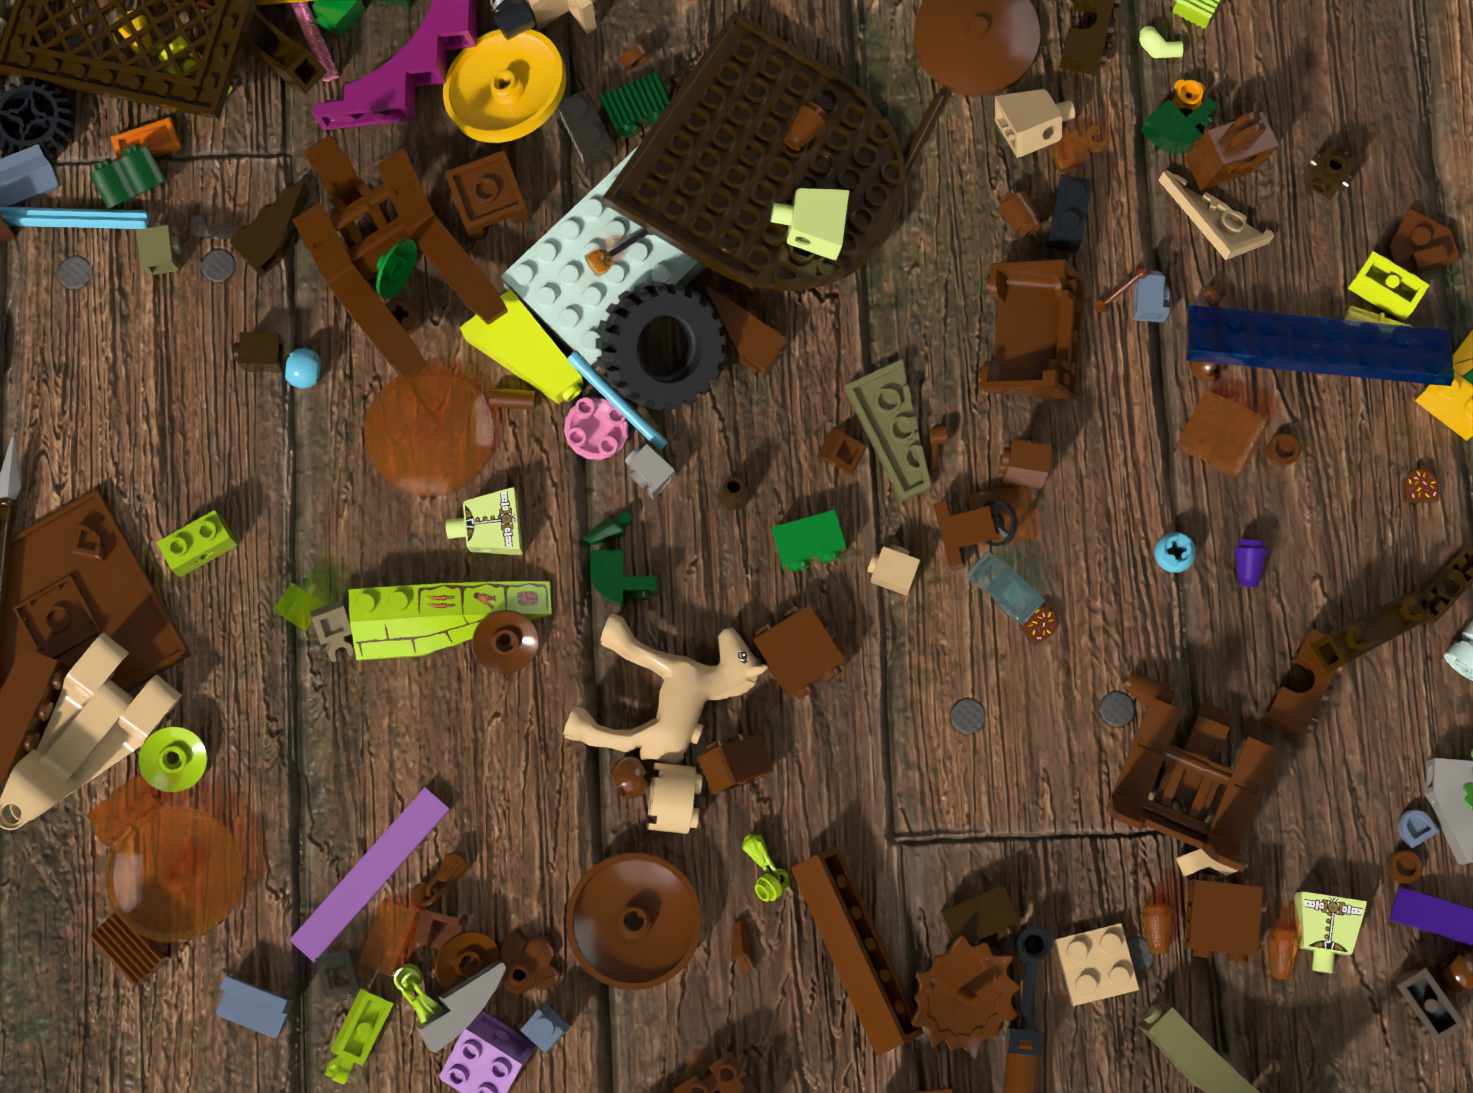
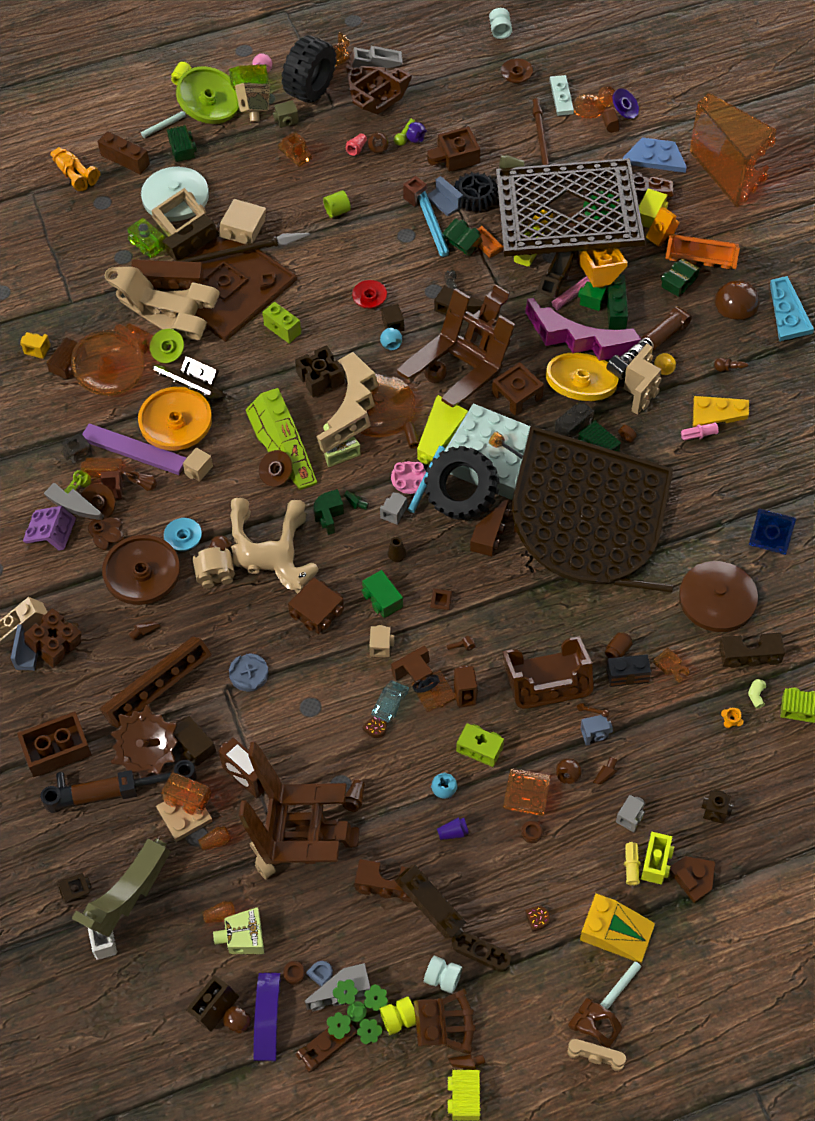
camera: 70 degrees right, 20 degrees down
olive brick [136,223,182,276] -> none
sand blue panel [216,976,293,1038] -> none
clear neon green panel [273,583,326,631] -> none
dark tan plate [309,600,353,662] -> none
lime plate [325,988,393,1085] -> none
green dish [376,238,417,299] -> none
sand blue brick [520,1004,571,1053] -> none
reddish brown brick [697,733,774,794] -> none
lime piece [741,834,790,902] -> none
yellowish green torso [770,188,849,260] -> none
reddish brown cone [784,102,828,151] -> none
olive wing [844,359,931,503] -> none
tan torso [995,89,1075,158] -> none
dark green brick [1141,98,1218,154] -> none
tan wing [1159,170,1274,260] -> none
reddish brown brick [1184,874,1267,962] -> none
reddish brown brick [1185,111,1279,191] -> none
clear blue plate [1186,305,1454,386] -> none
none -> yellow brick [20,332,51,359]
none -> light orange dish [138,387,212,451]
none -> bracket [152,356,227,399]
none -> clear orange brick [161,772,211,815]
none -> medium azure dish [164,518,202,551]
none -> tan brick [183,448,213,482]
none -> reddish brown brick [218,737,265,799]
none -> sand blue tile [229,653,269,692]
none -> dark brown brick [295,345,345,397]
none -> tan arch [317,352,379,453]
none -> red dish [352,280,387,308]
none -> lime brick [456,723,504,768]
none -> light grey brick [616,795,645,832]

